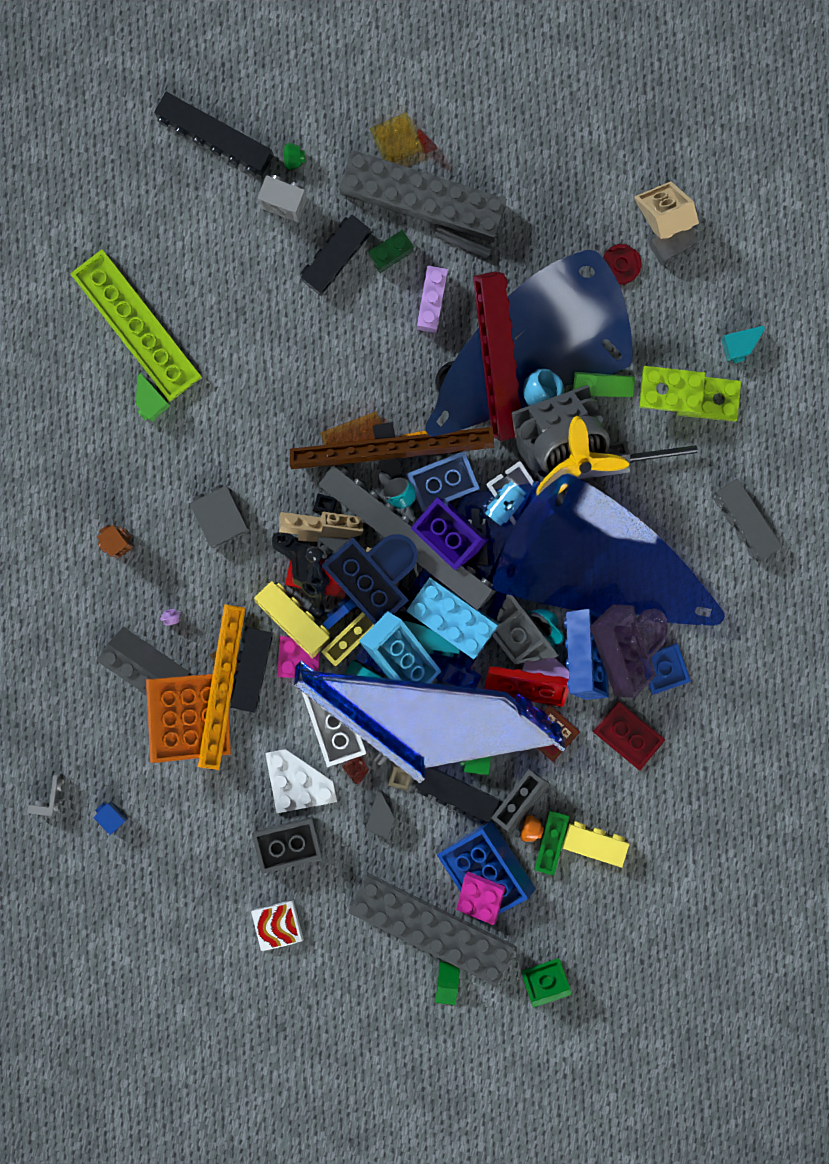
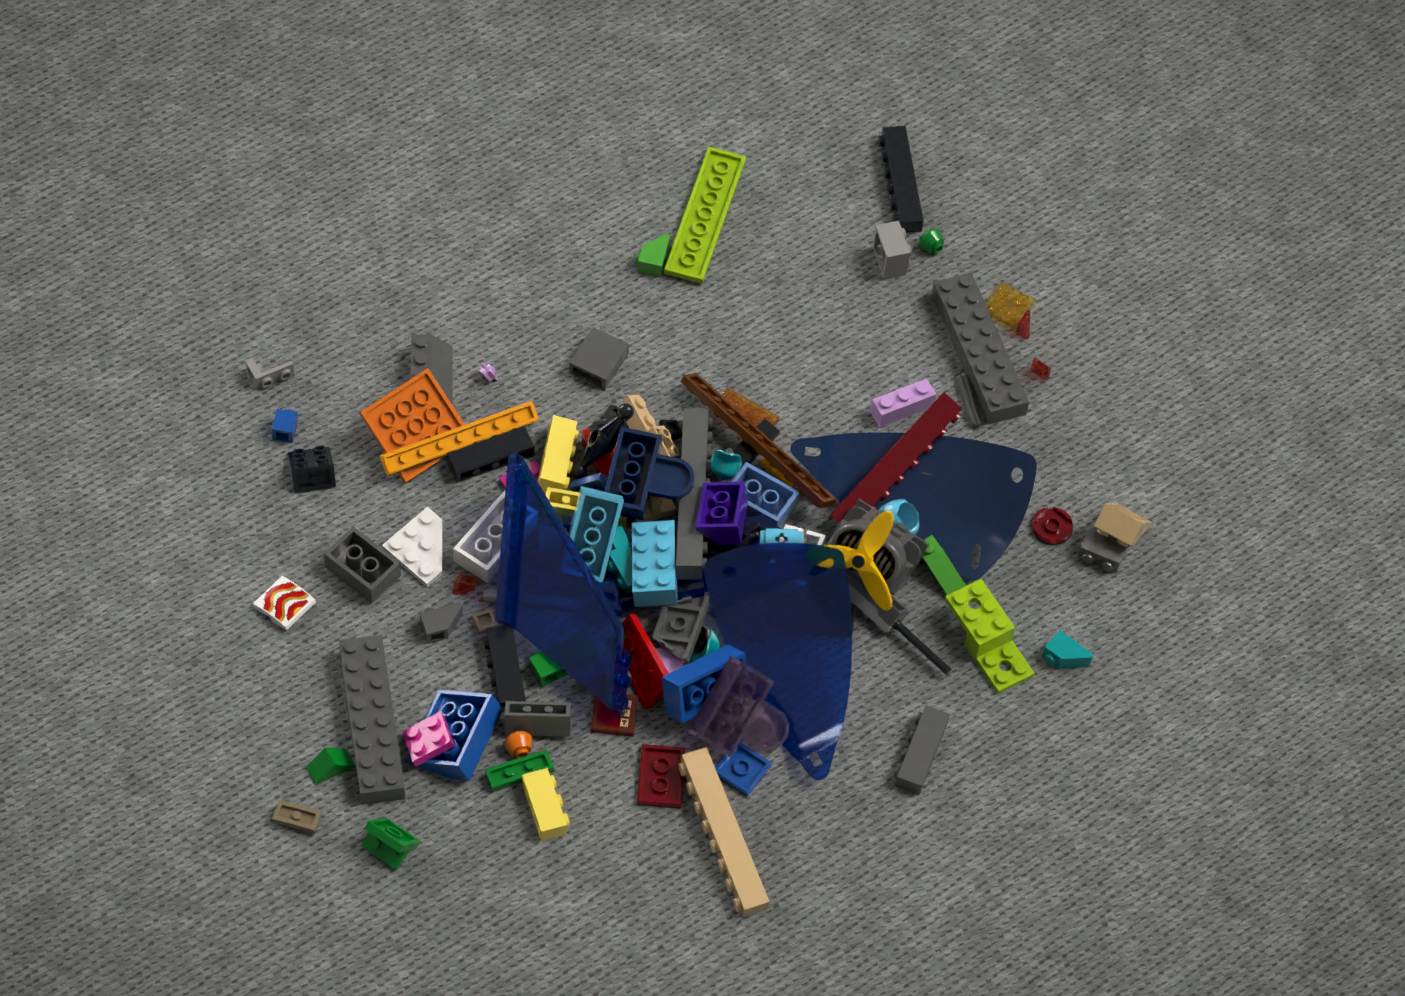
camera: 50 degrees right, 30 degrees down
dark orange brick [97,525,134,559] -> none
black brick [301,214,371,296] -> none
dark green brick [368,229,414,273] -> none
none -> dark tan plate [272,800,322,834]
none -> black bracket [288,446,336,493]
none -> tan brick [679,747,770,917]
none -> clear red slope [1031,357,1051,381]

